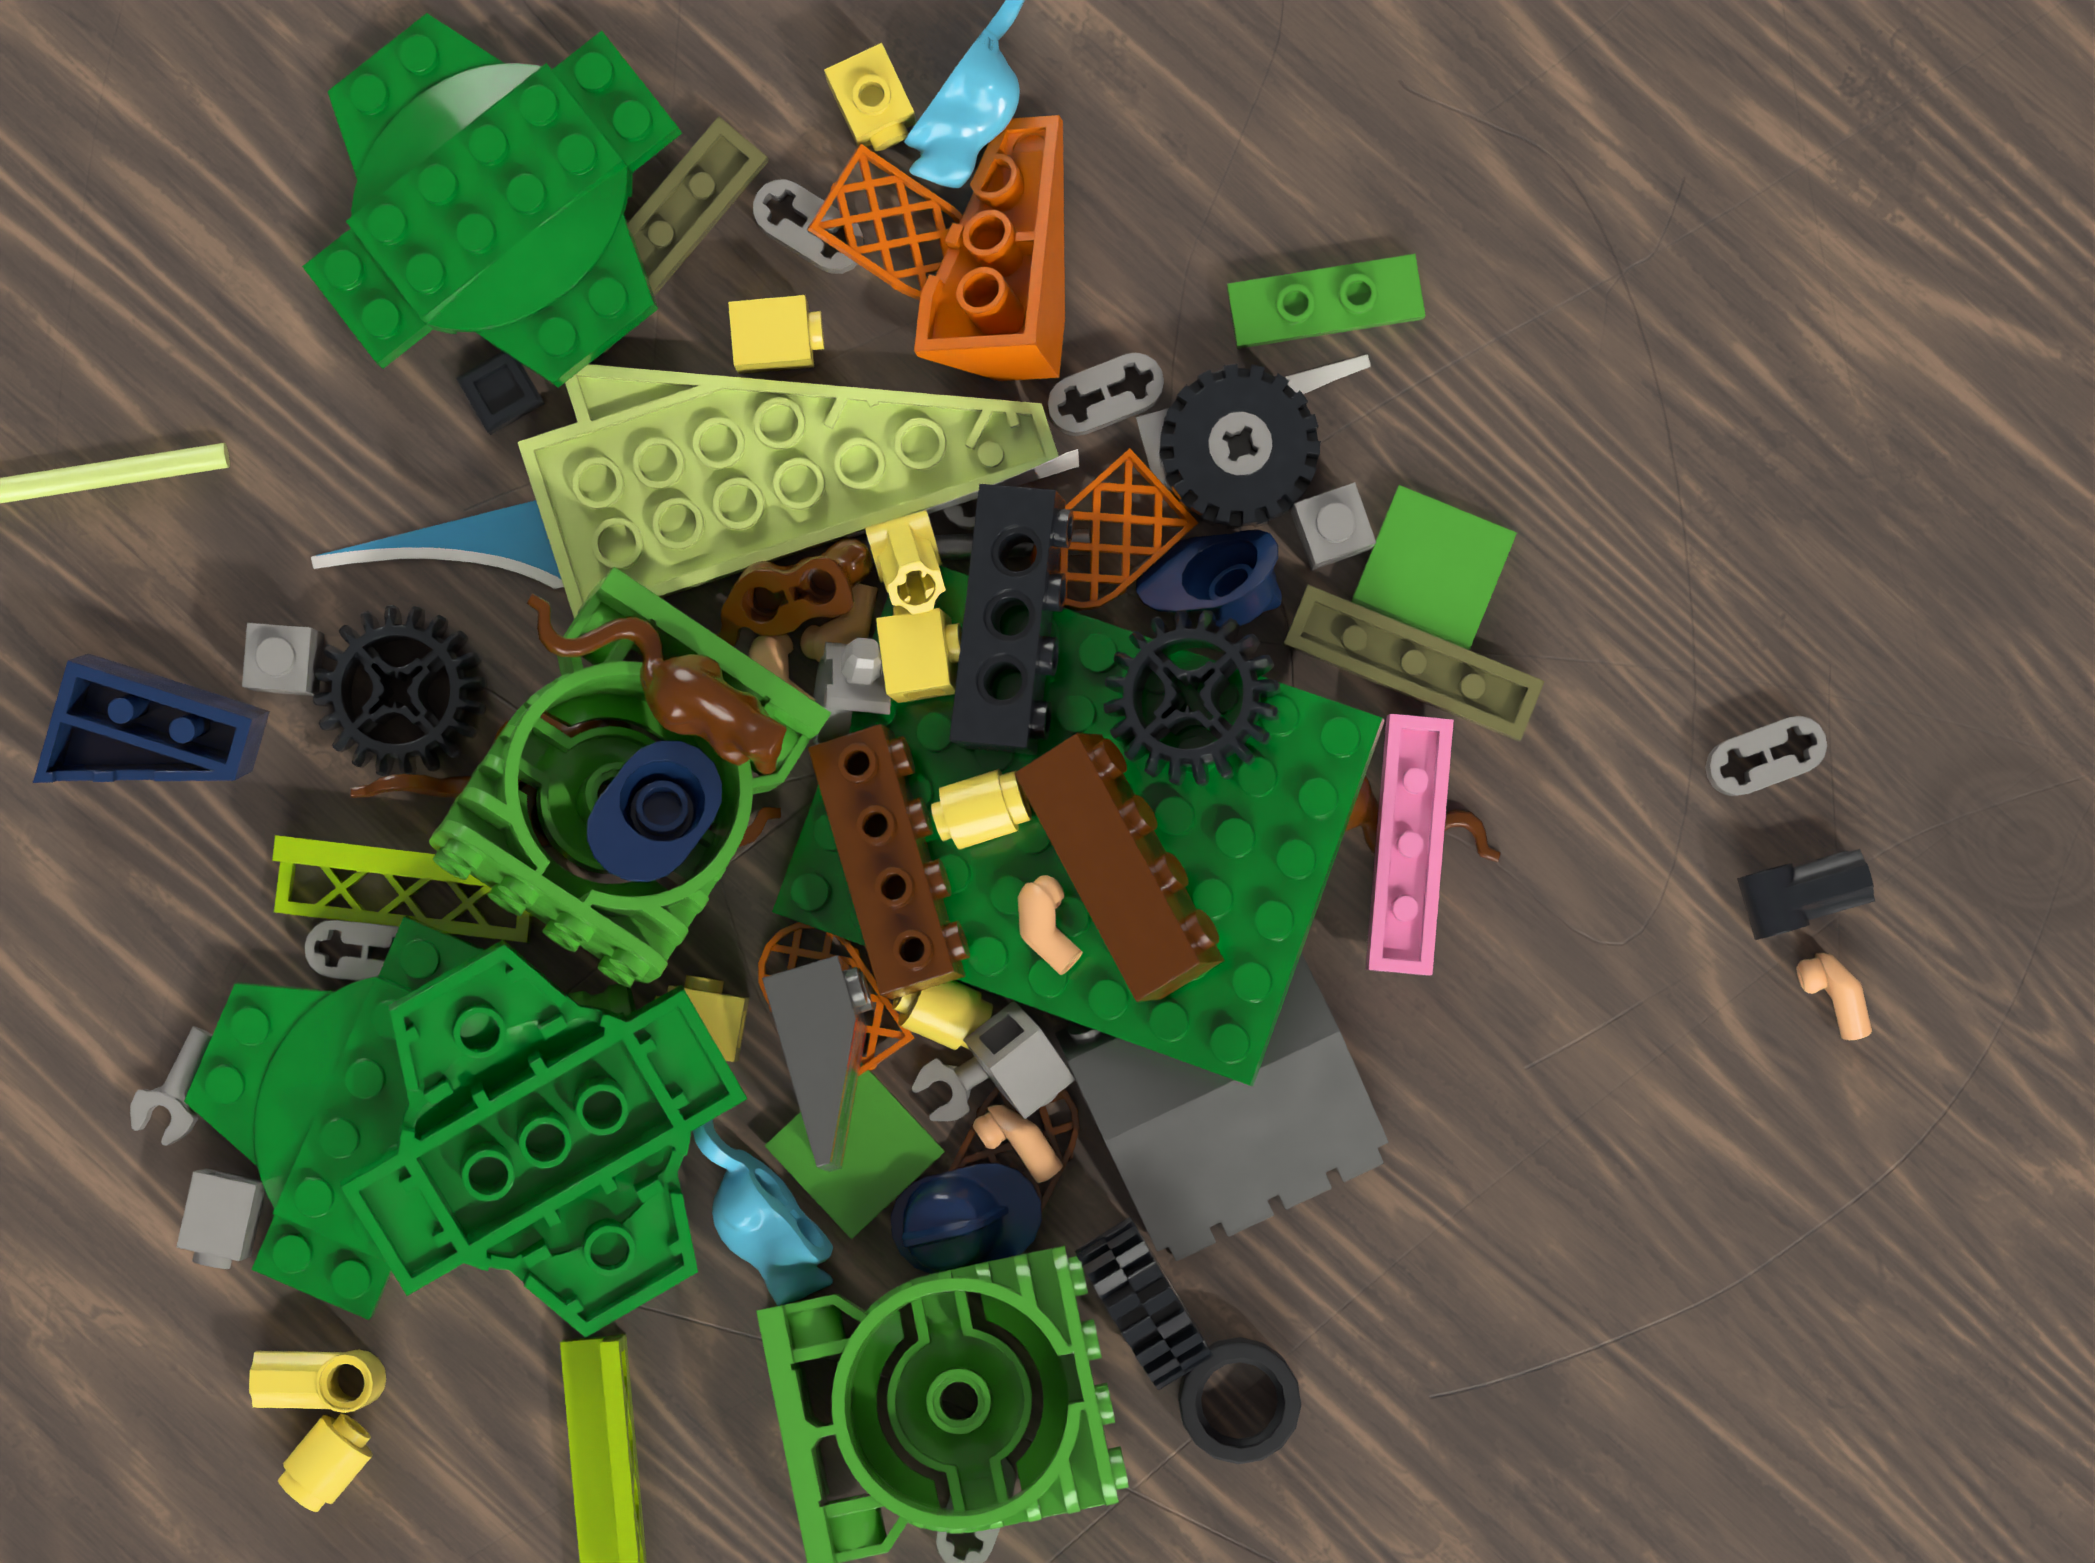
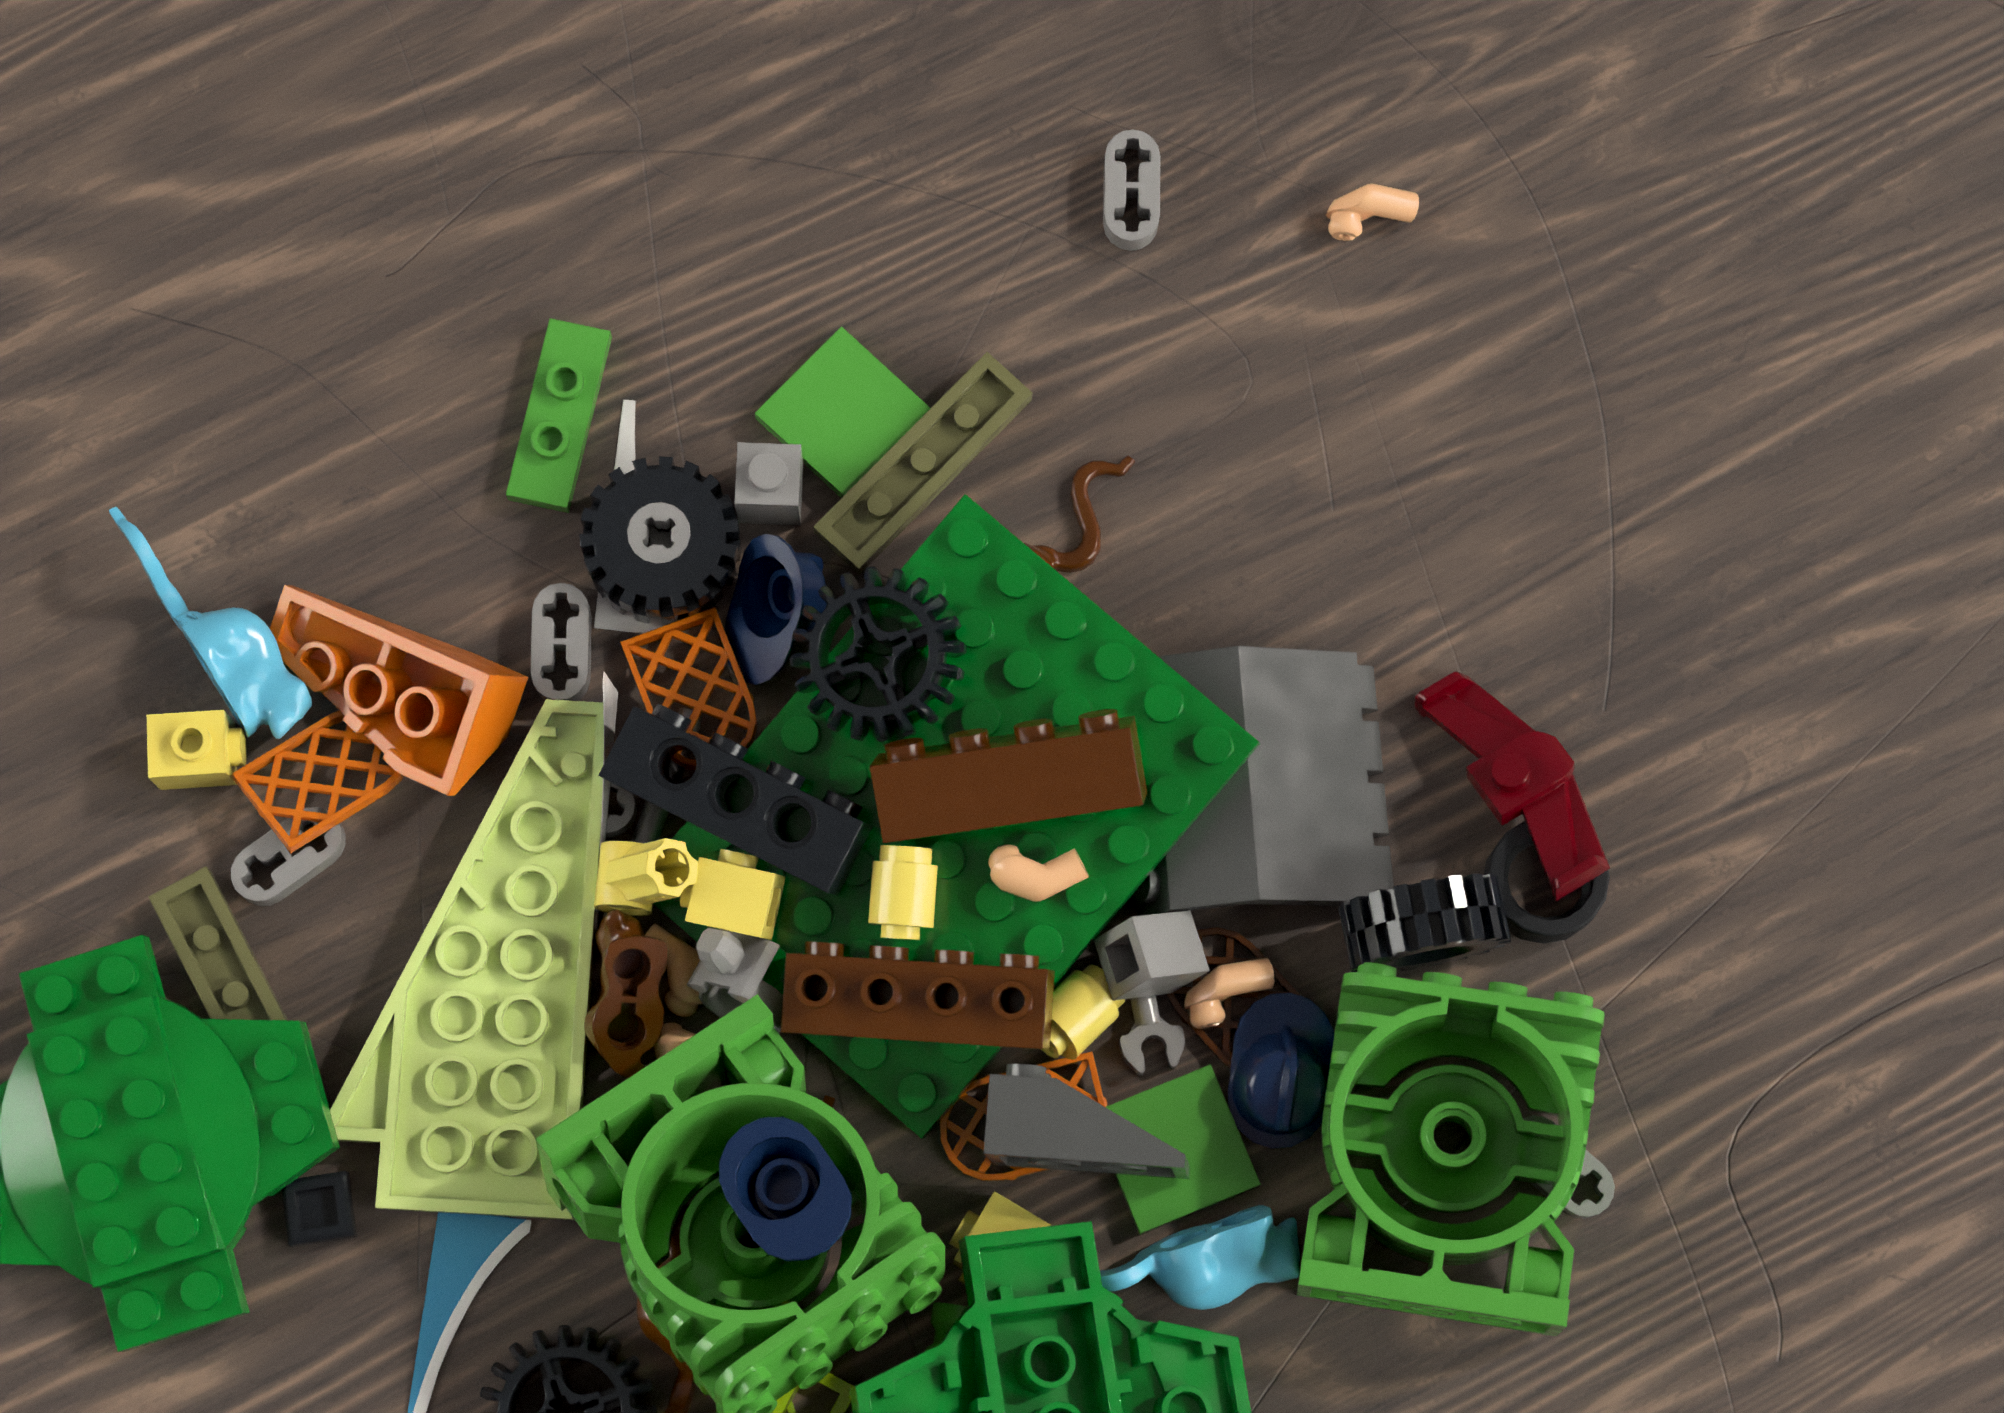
camera: 75 degrees left, 10 degrees down
reddish brown animal [527,593,787,774] -> none
light yellow brick [728,295,824,374] -> none
bright pink plate [1365,714,1454,976] -> none
black piece [1737,849,1875,940] -> none
none -> dark red plate [1415,672,1610,901]

